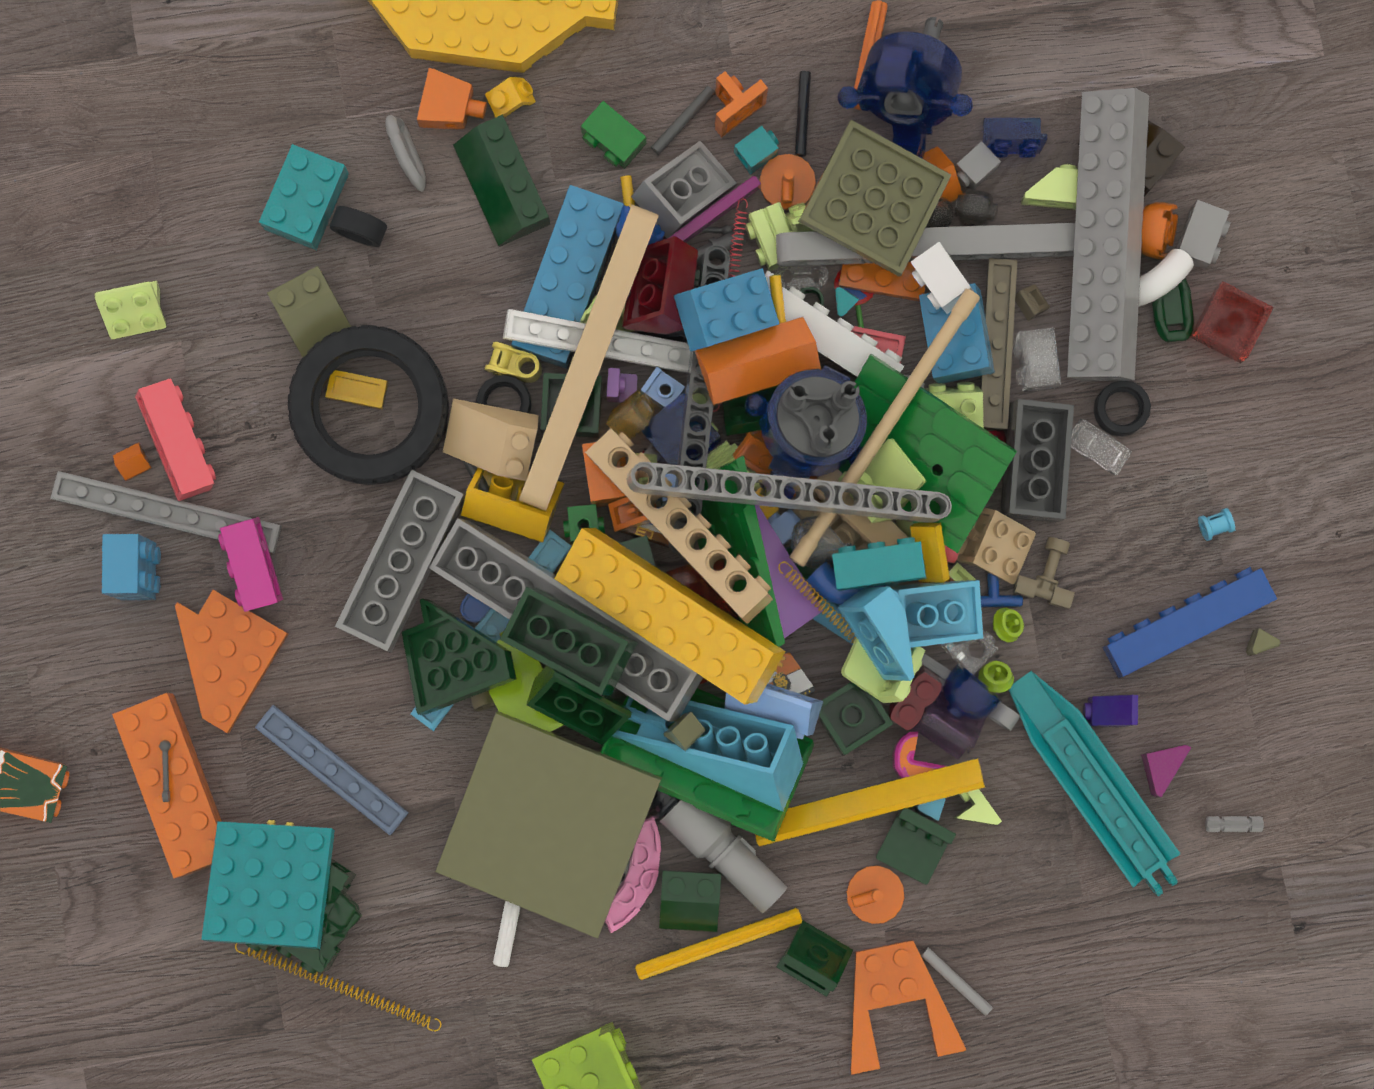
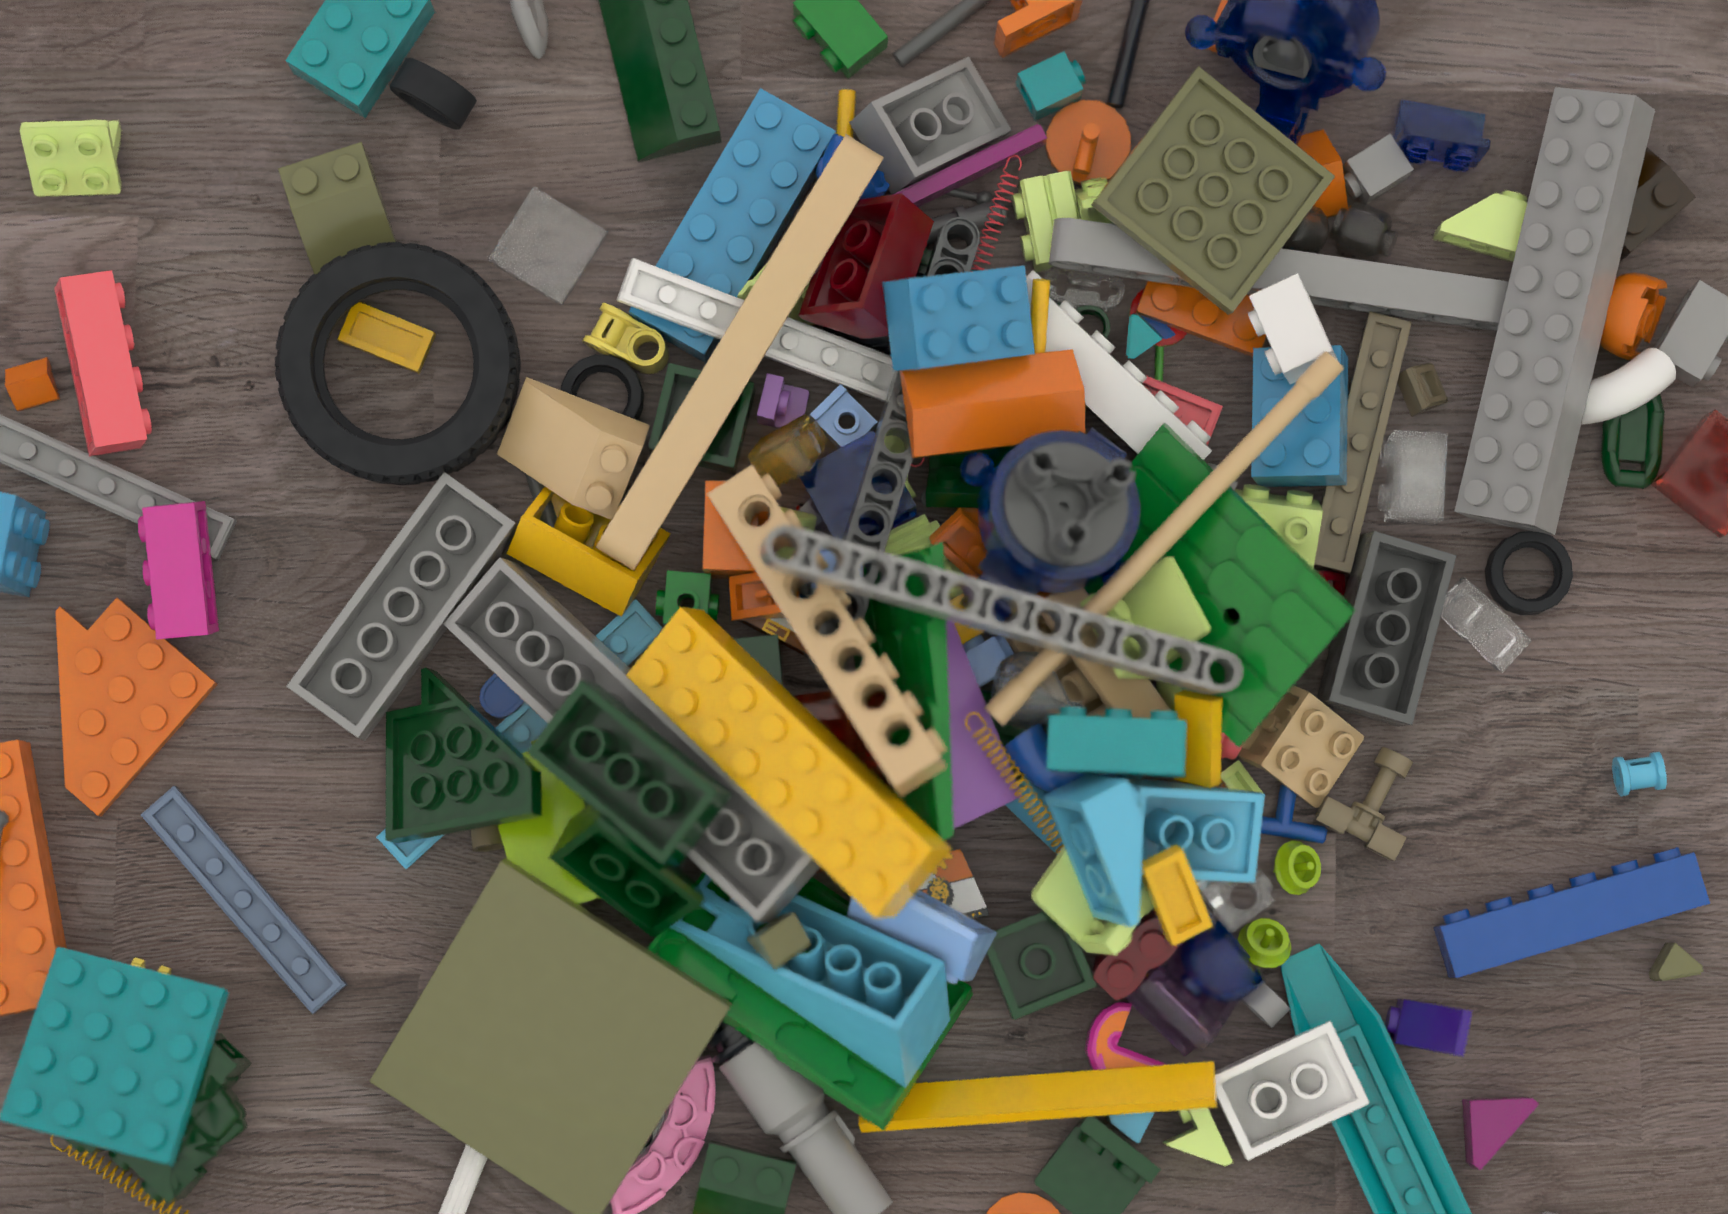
camera: 10 degrees right, 0 degrees up
none -> clear tile [488,187,608,306]
none -> yellow tile [1141,844,1213,946]
none -> white slope [1216,1021,1369,1161]

